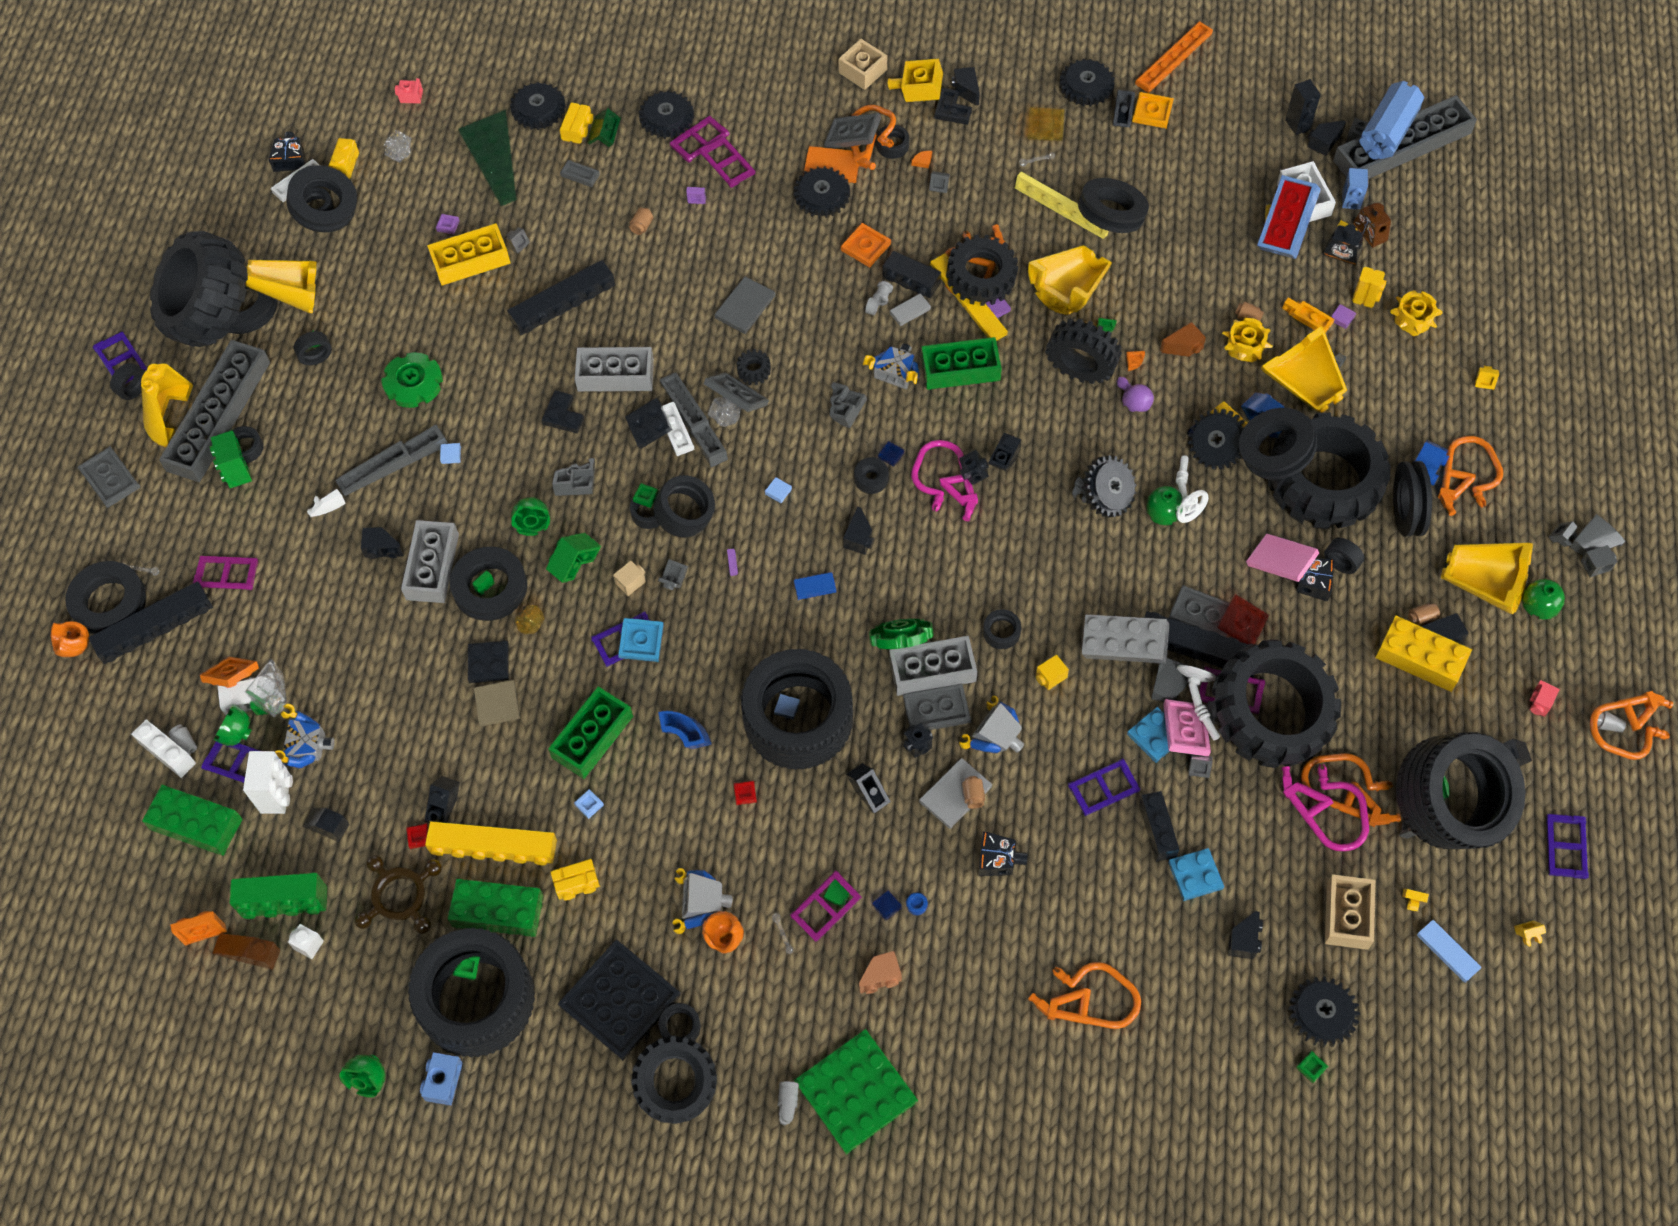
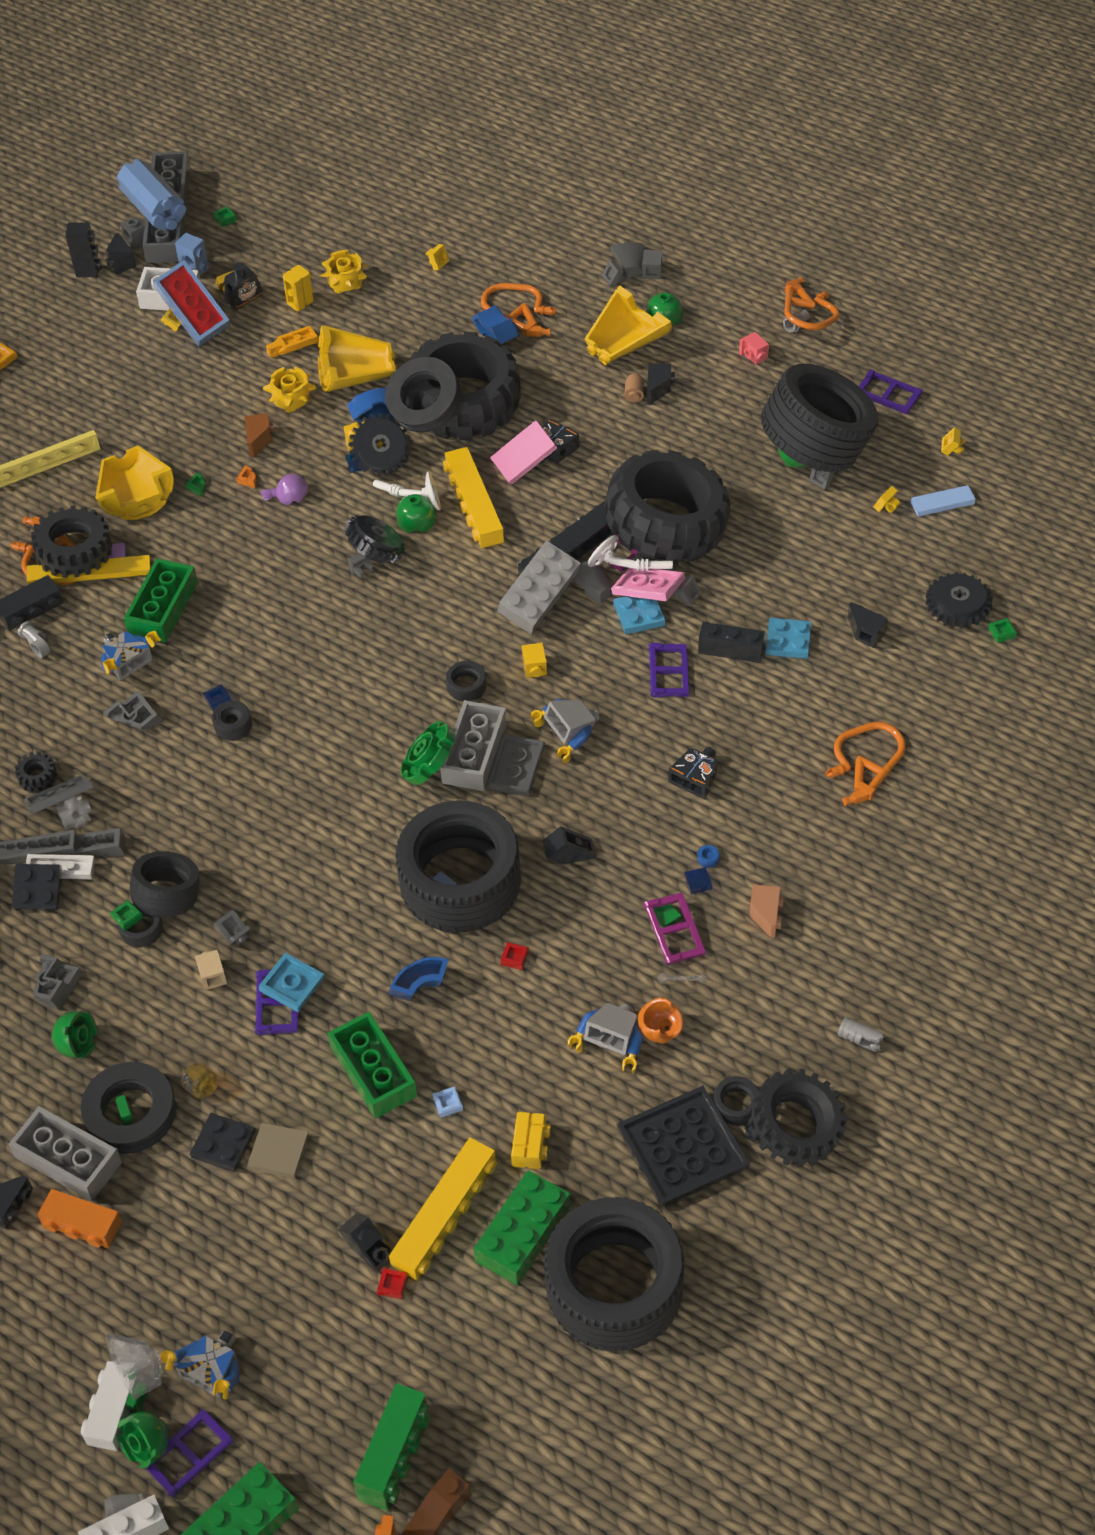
camera: 65 degrees left, 10 degrees down
orange plate [200,657,259,688] -> none
white brick [243,751,293,814] -> none
white brick [288,924,324,959] -> none
black slope [302,807,350,842] -> none
green cylinder [339,1054,386,1098] -> none
dark brown piece [354,855,442,934] -> none
medium blue brick [420,1052,463,1106] -> none
green tile [453,956,480,980] -> none
green brick [546,533,601,583] -> none
medium lavender tile [727,549,738,576] -> none
light blue tile [765,477,792,503] -> none
blue tile [794,572,836,600] -> none
green plate [794,1029,918,1155] -> none
black slope [843,506,875,555] -> none
light grey tile [890,293,931,326] -> none
black brick [902,723,933,759] -> none
dark pink piece [911,440,978,521] -> none
light grey tile [919,758,992,829] -> none
black brick [959,450,989,485] -> none
medium nougat brick [962,776,985,809] -> none
black slope [988,432,1022,471] -> none
black tyre [1045,319,1122,384] -> none
black tyre [1078,178,1149,233] -> none
dark grey tile [1169,585,1239,637] -> none
clear red tile [1217,594,1269,644] -> none
medium nougat brick [1235,302,1264,321] -> none
dark pink piece [1282,764,1369,851] -> none
orange piece [1301,753,1401,827] -> none
black tyre [1324,537,1364,574] -> none
tan brick [1325,874,1375,950] -> none
medium lavender tile [1331,304,1356,329] -> none
reddish brown torso [1353,203,1391,248] -> none
yellow brick [1375,616,1472,692] -> none
black tyre [1393,461,1432,537] -> none
none -> orange brick [37,1189,122,1248]
none -> green tile [213,206,237,227]
none -> yellow brick [443,447,504,548]

